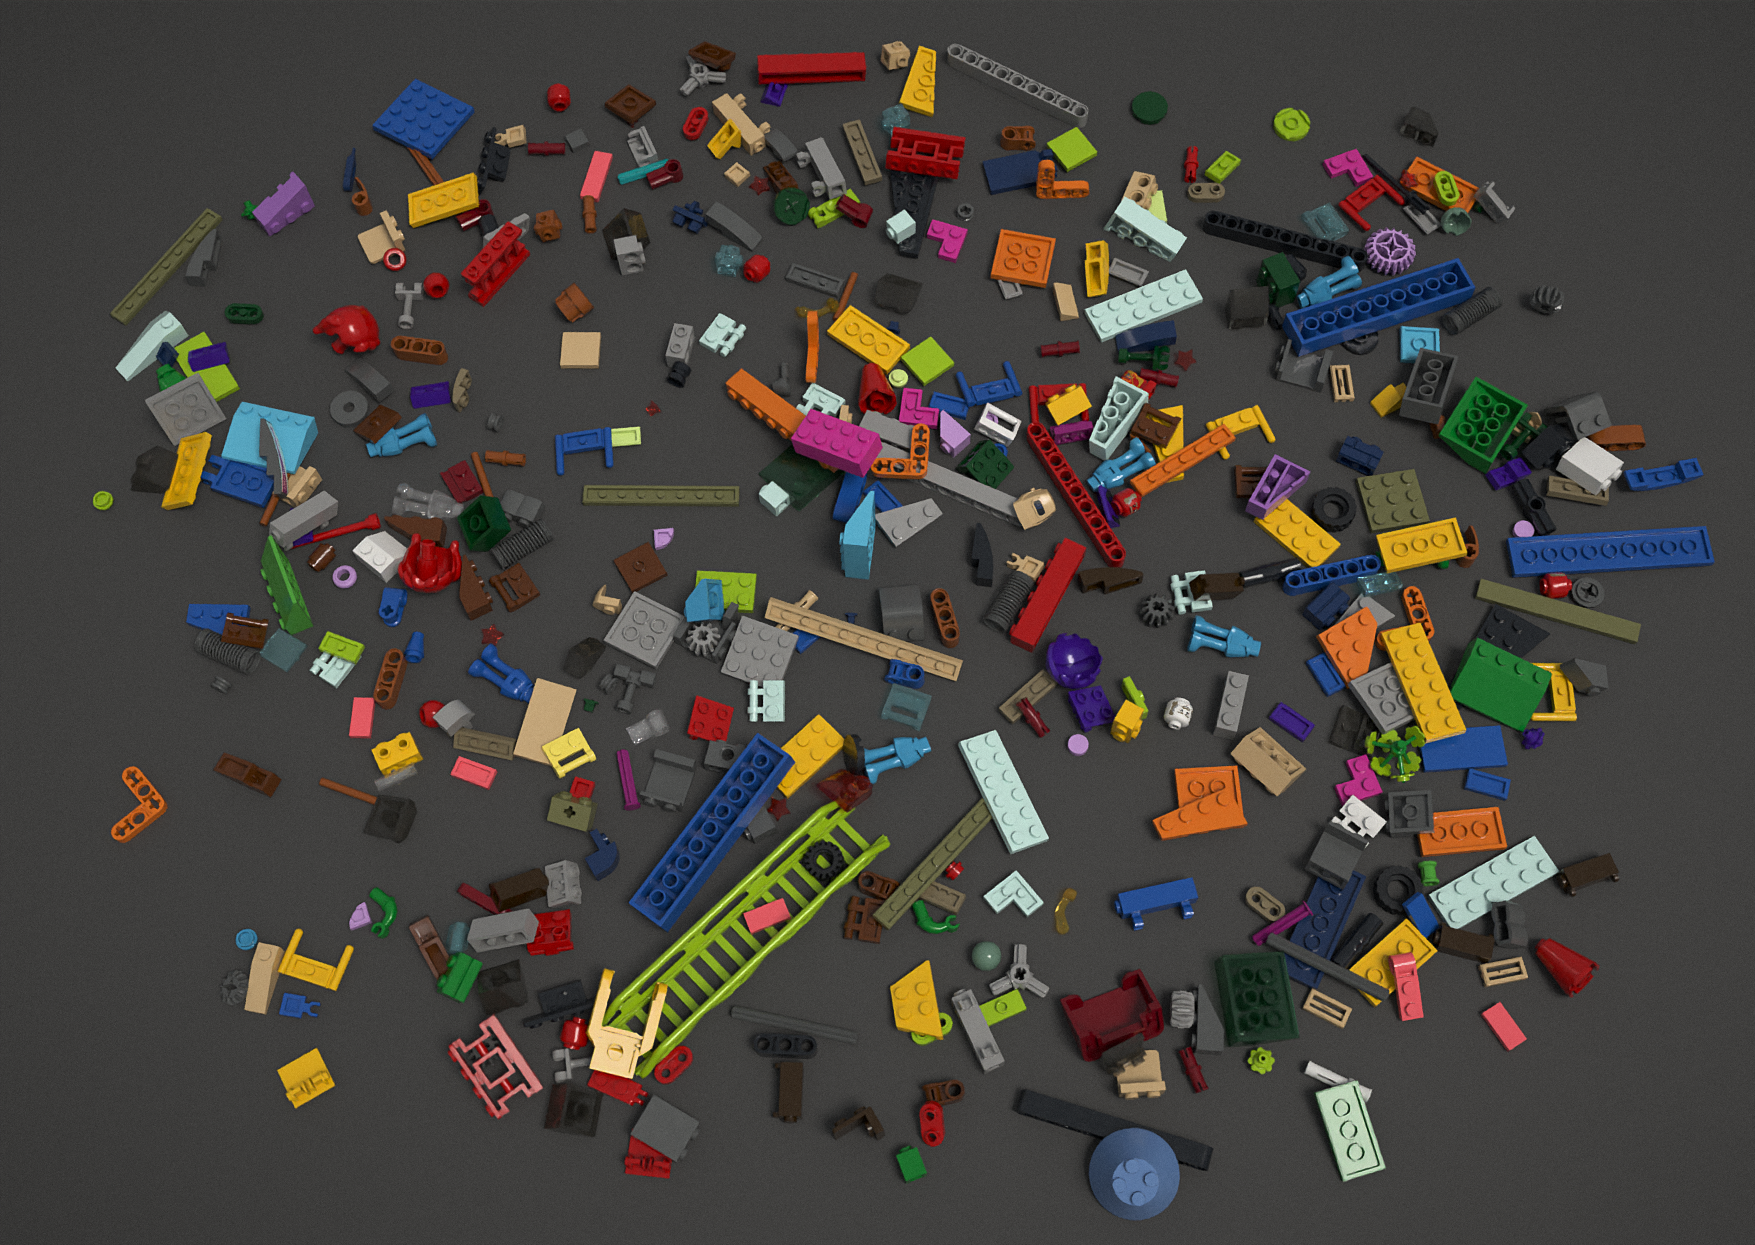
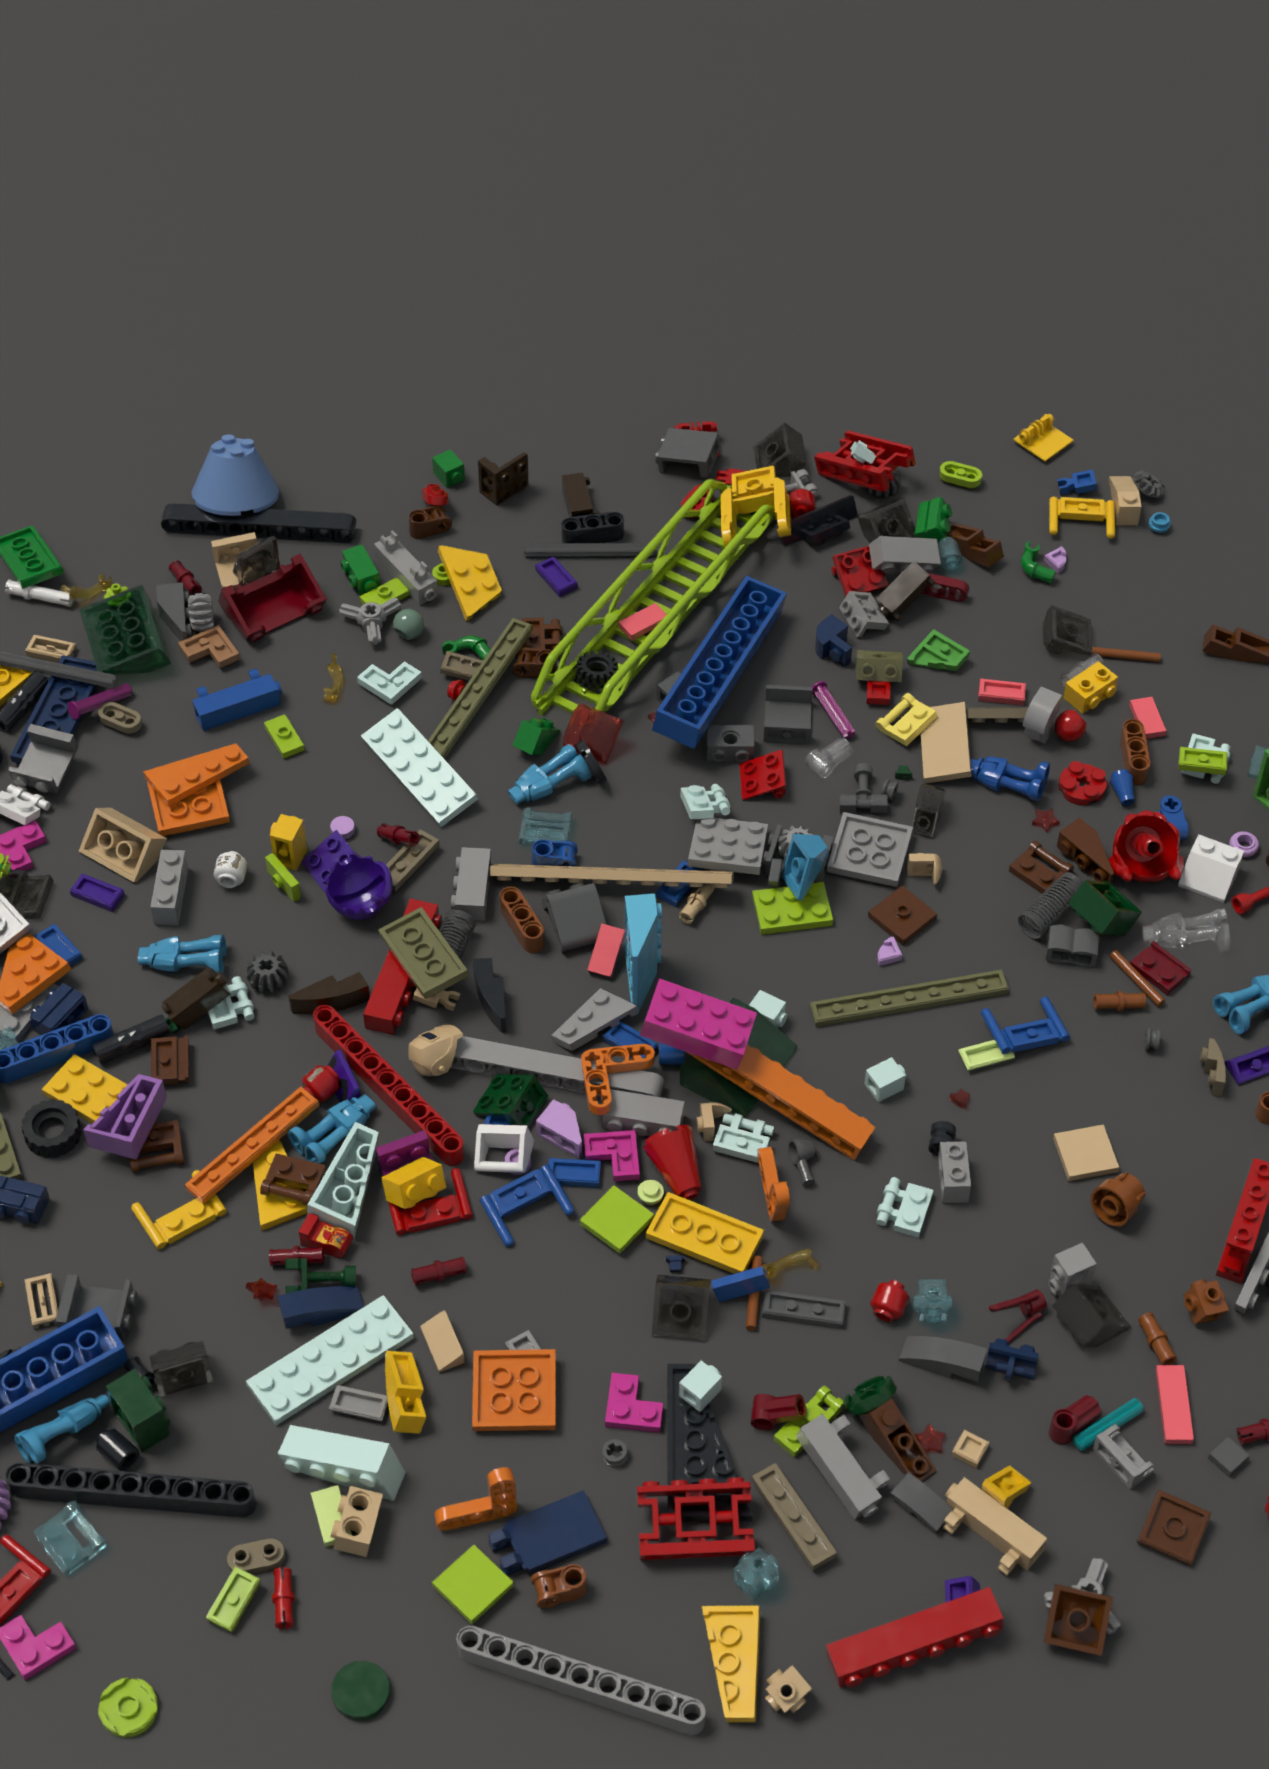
camera: 165 degrees right, 15 degrees down
reddish brown slope [384,515,447,548] -> none
red plate [683,107,709,140] -> none
yellow plate [777,714,844,799] -> none
none -> clear yellow piece [61,574,113,599]
none -> reddish brown plate [151,1036,190,1085]
none -> medium nougat plate [178,625,240,668]
none -> lime plate [264,714,305,759]
none -> green brick [340,544,380,595]
none -> olive plate [378,907,469,999]
none -> light grey brick [451,847,492,921]
none -> green slope [512,718,561,755]
none -> dark purple tile [535,556,578,597]
none -> coral tile [587,924,625,978]
none -> blue tile [711,1267,770,1302]
none -> light aqua plate [850,440,876,464]
none -> light aqua brick [864,1057,906,1102]
none -> bright green wing [907,629,970,671]
none -> lime plate [939,461,982,488]
none -> dark red plant [989,1289,1047,1343]
none -> red plate [1058,761,1107,806]

